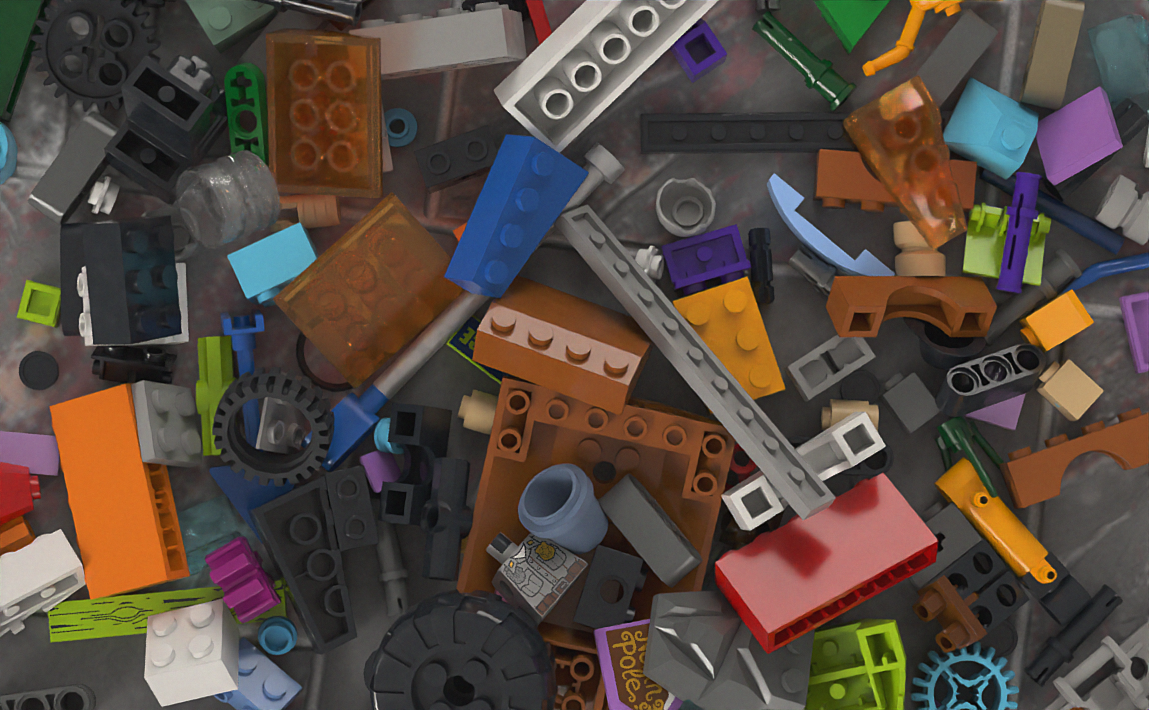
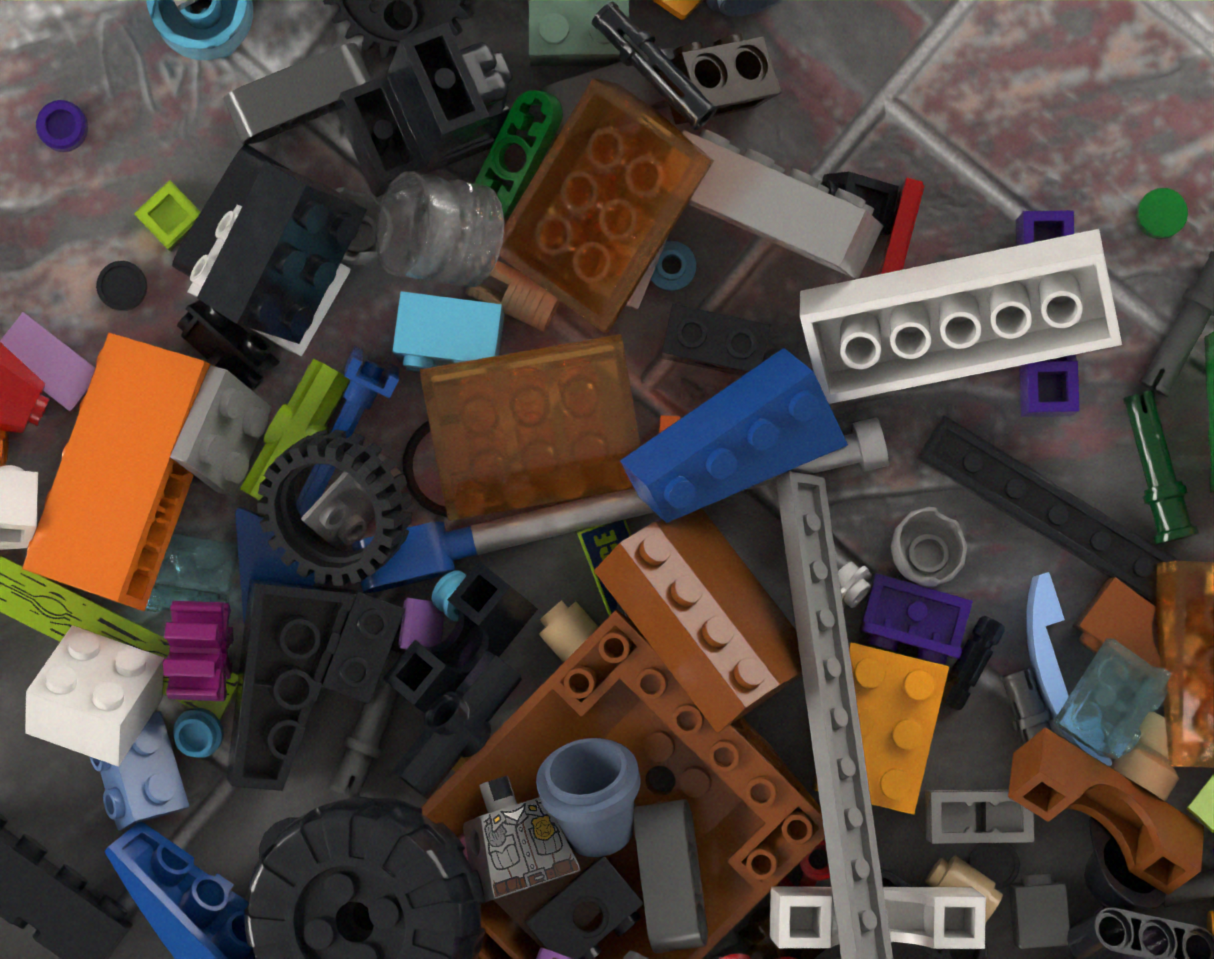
camera: 30 degrees right, 0 degrees up
white plate [88,176,120,215] -> none
none -> clear light blue bracket [1053,638,1172,759]

